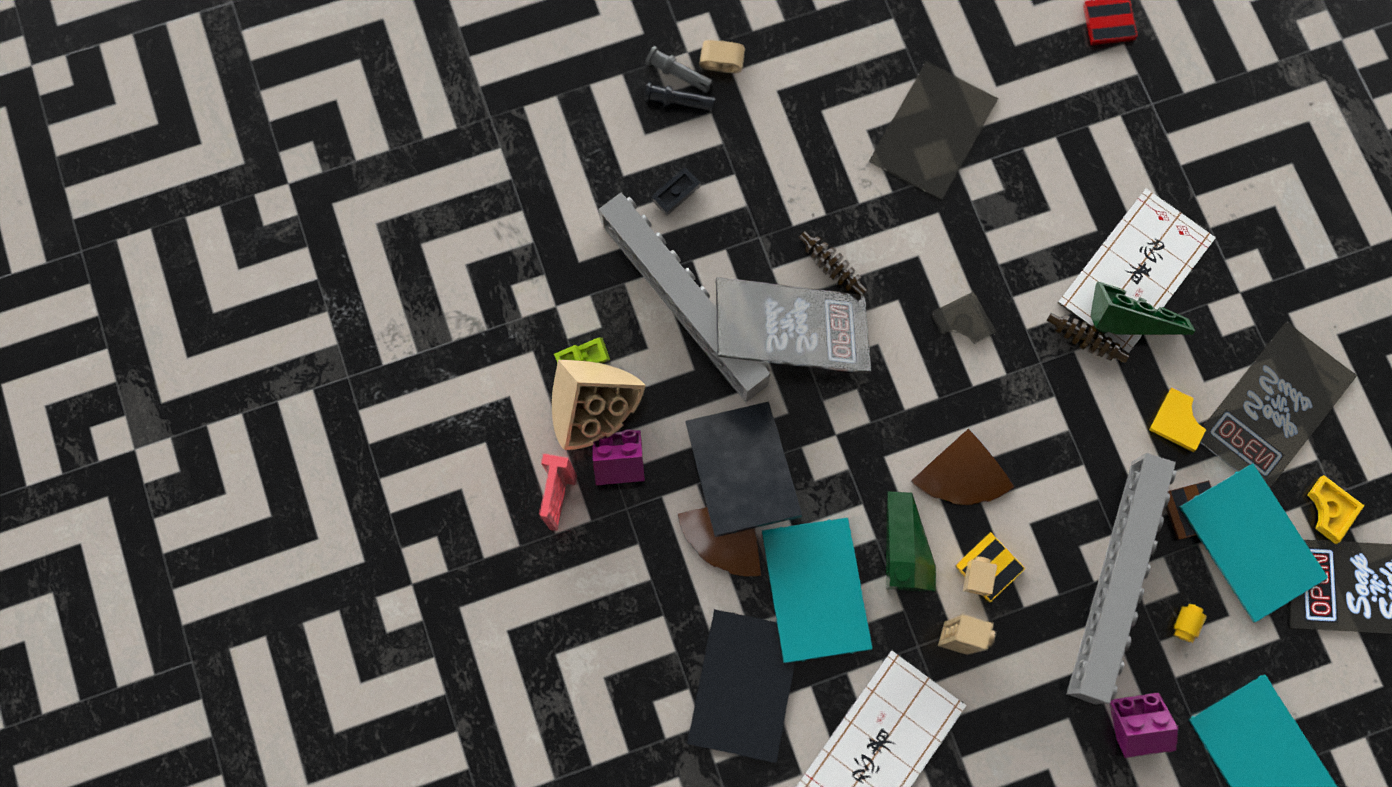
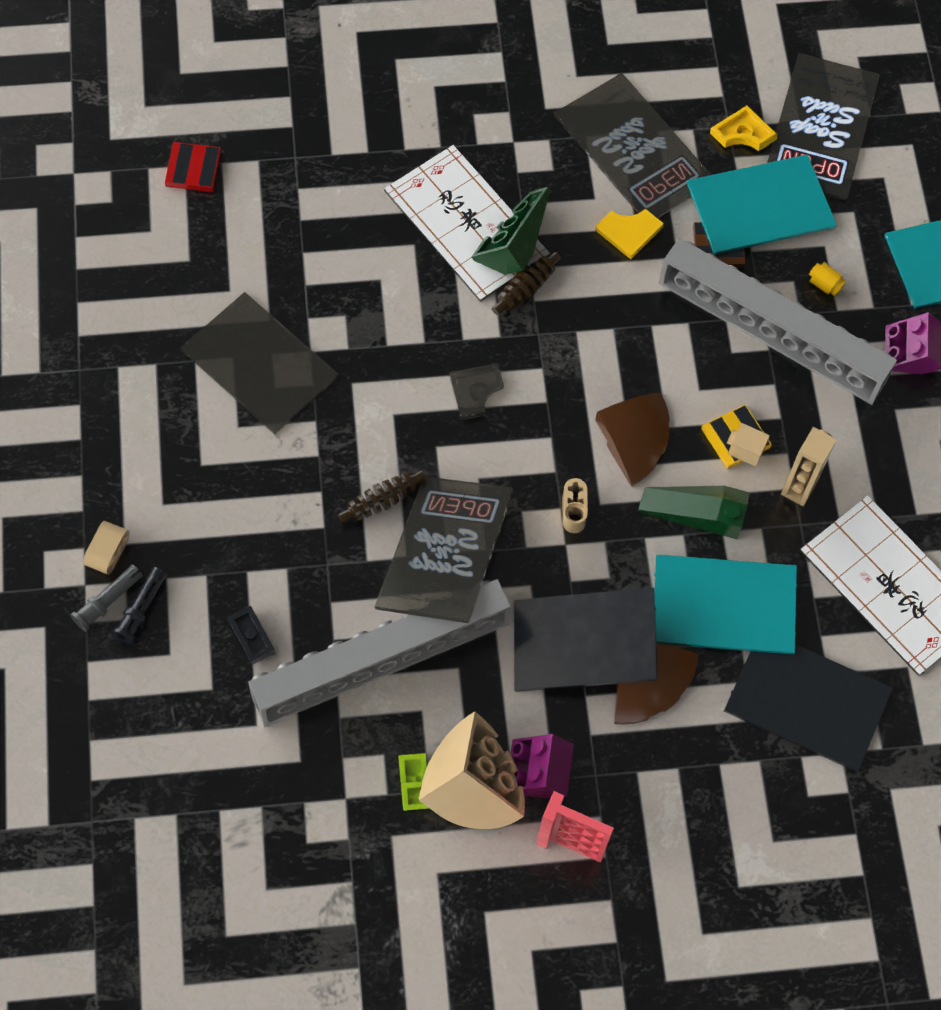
camera: 80 degrees left, 10 degrees down
none -> tan beam [562,478,588,533]

